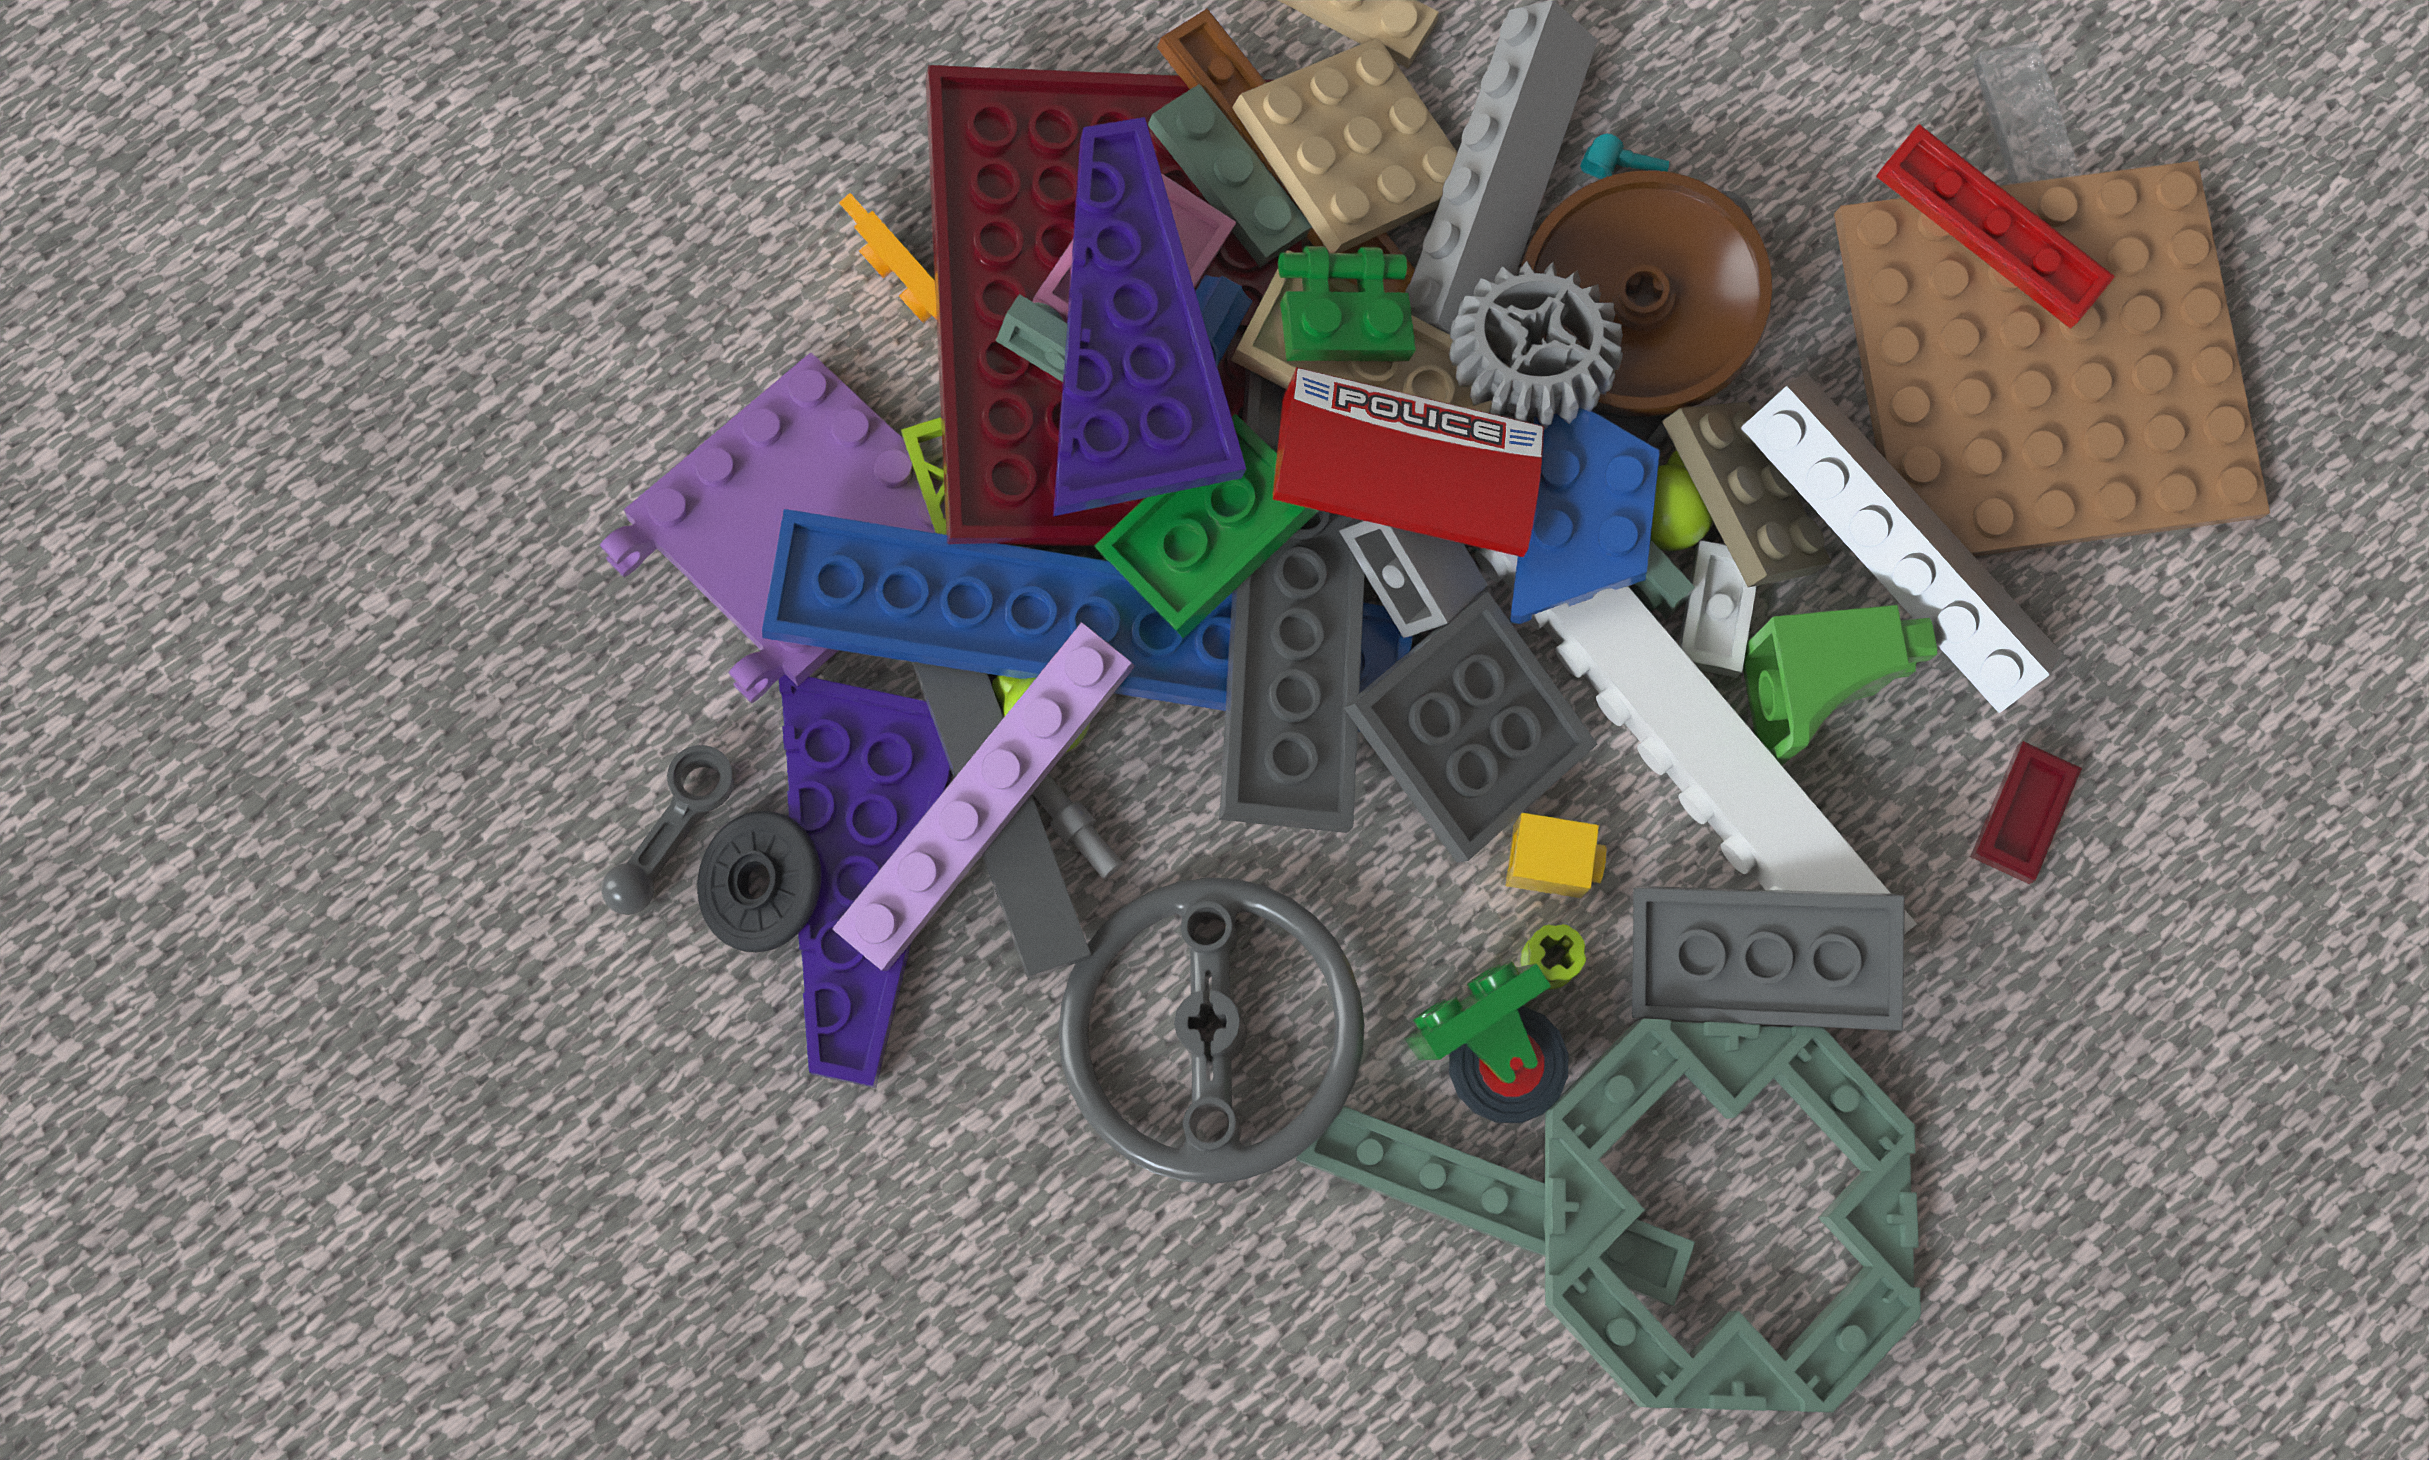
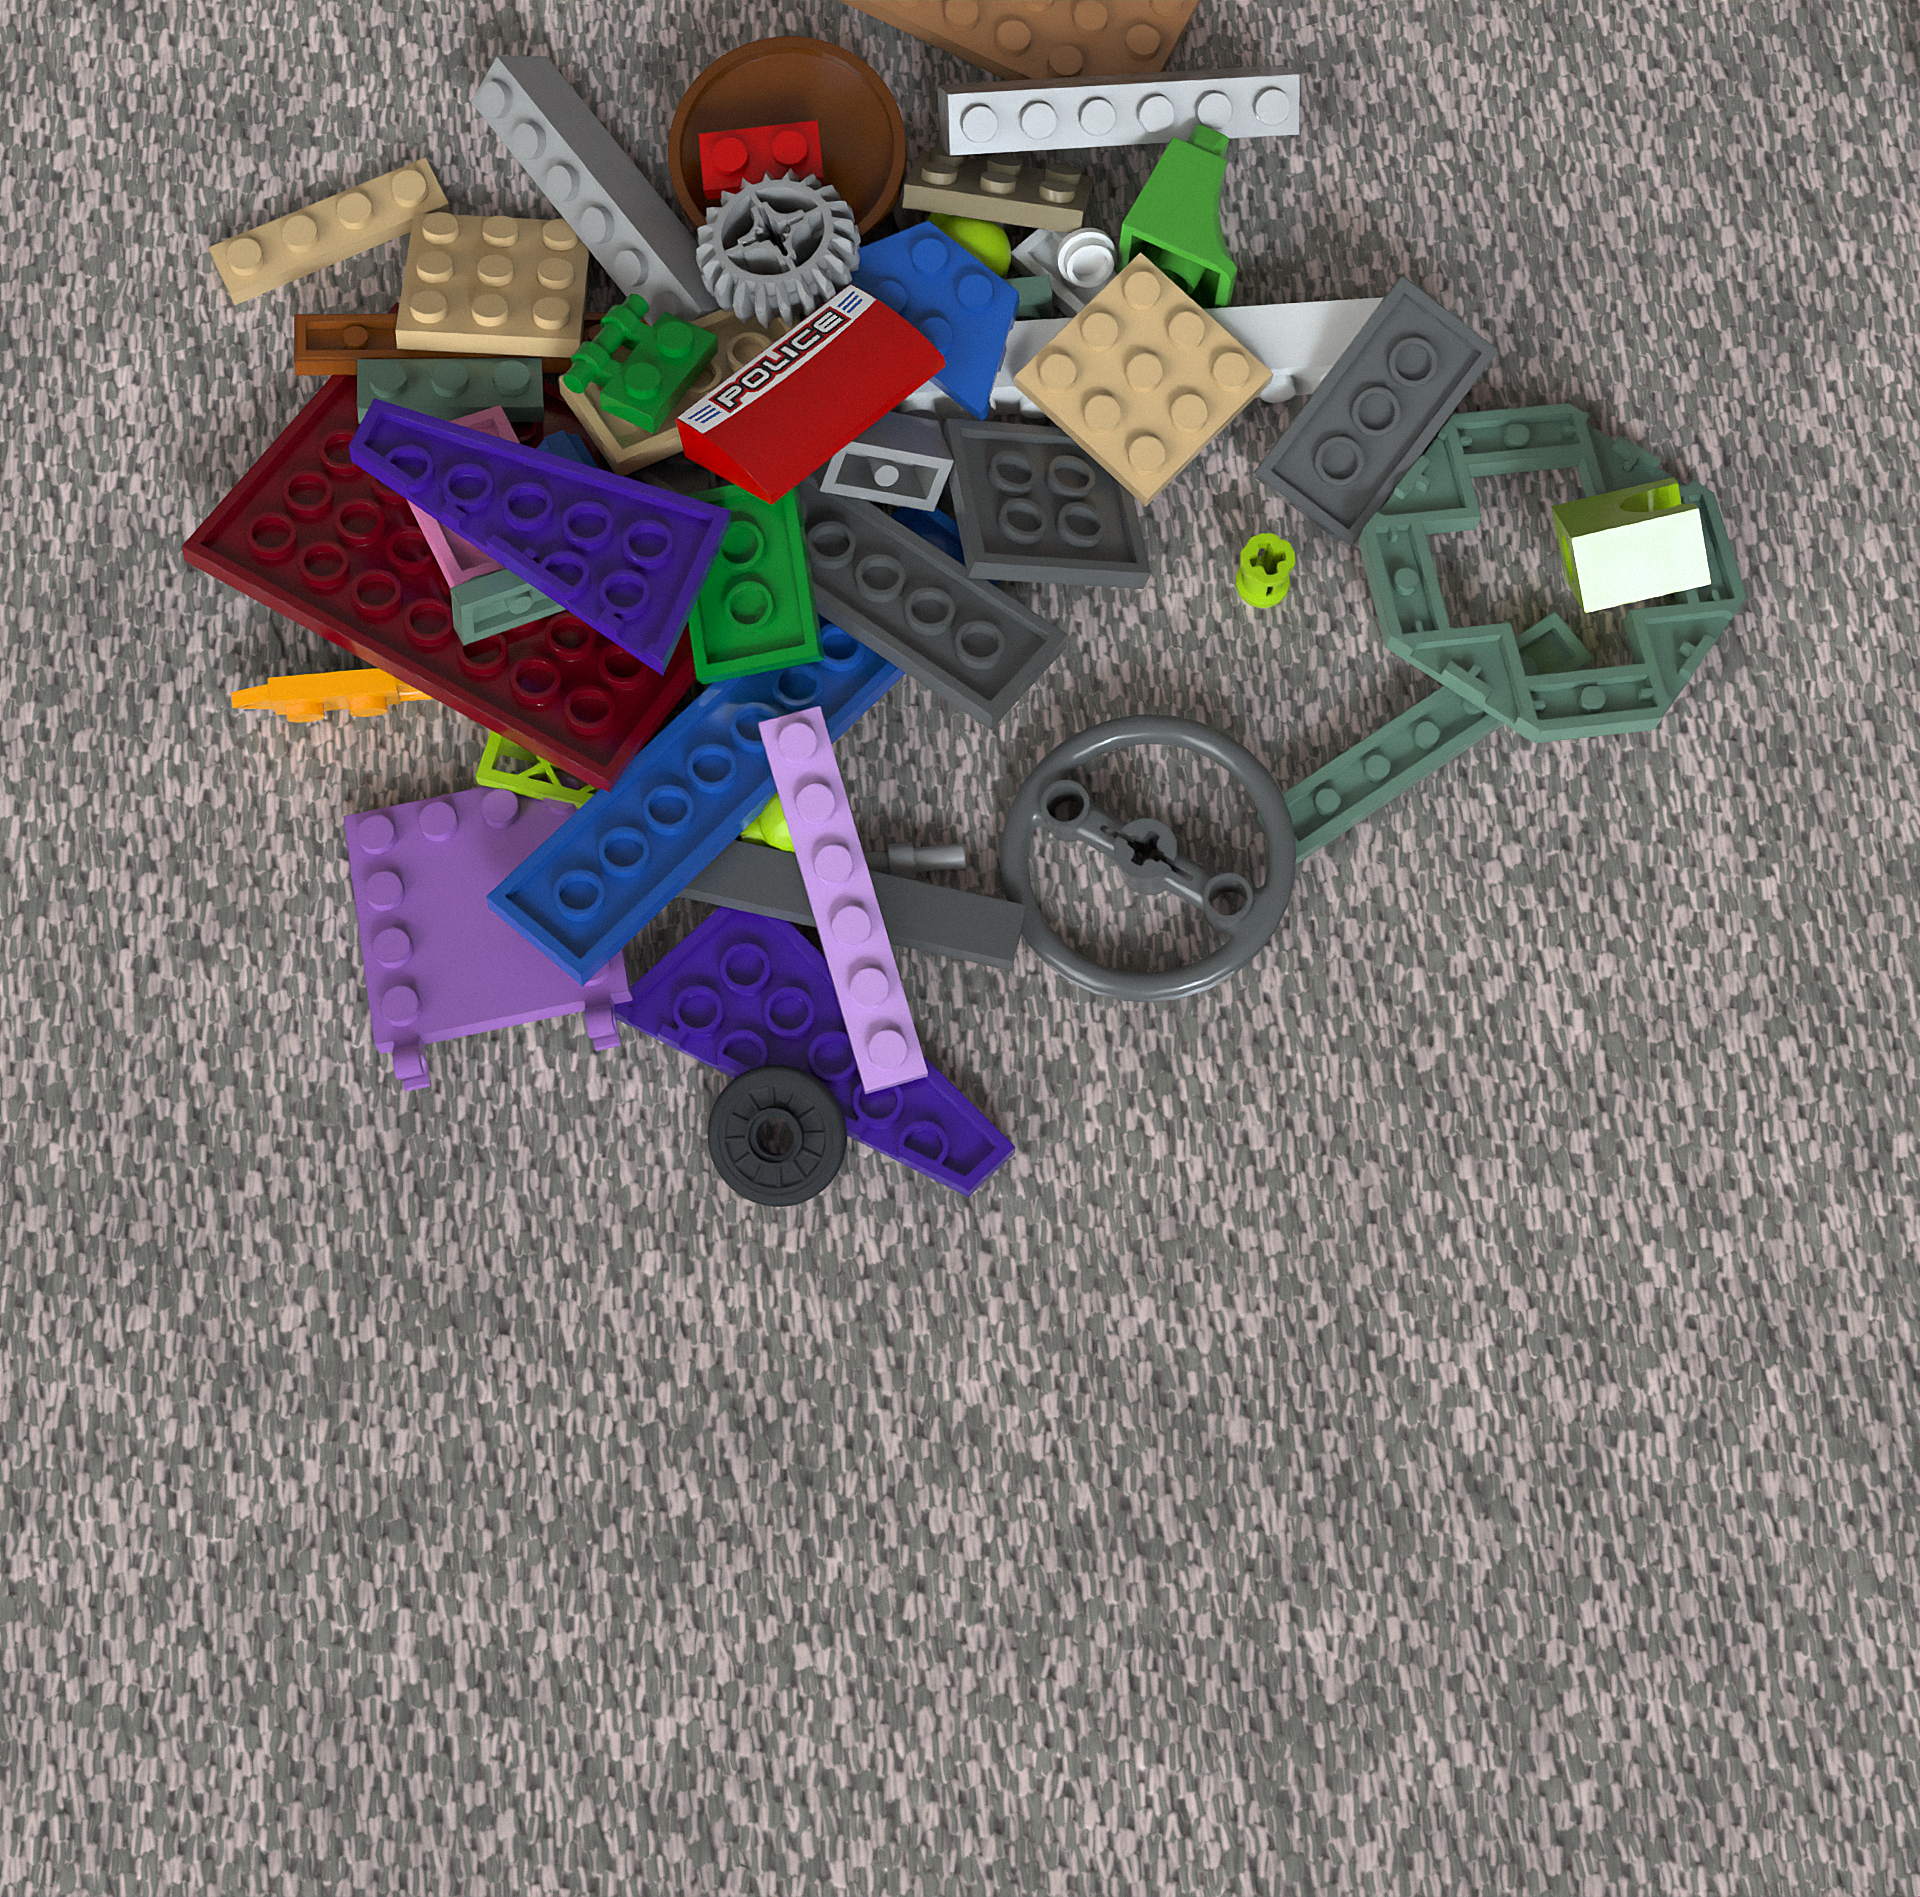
camera: 55 degrees left, 5 degrees down
dark grey piece [601,745,734,915] -> none
plate [1404,961,1568,1123] -> none
yellow brick [1505,813,1607,898] -> none
teal hand [1580,133,1669,179] -> none
dark red tile [1970,741,2082,884] -> none
none -> red plate [698,120,825,200]
none -> tan plate [1014,252,1274,507]
none -> white plate [1056,228,1117,288]
none -> piece [1551,477,1711,613]

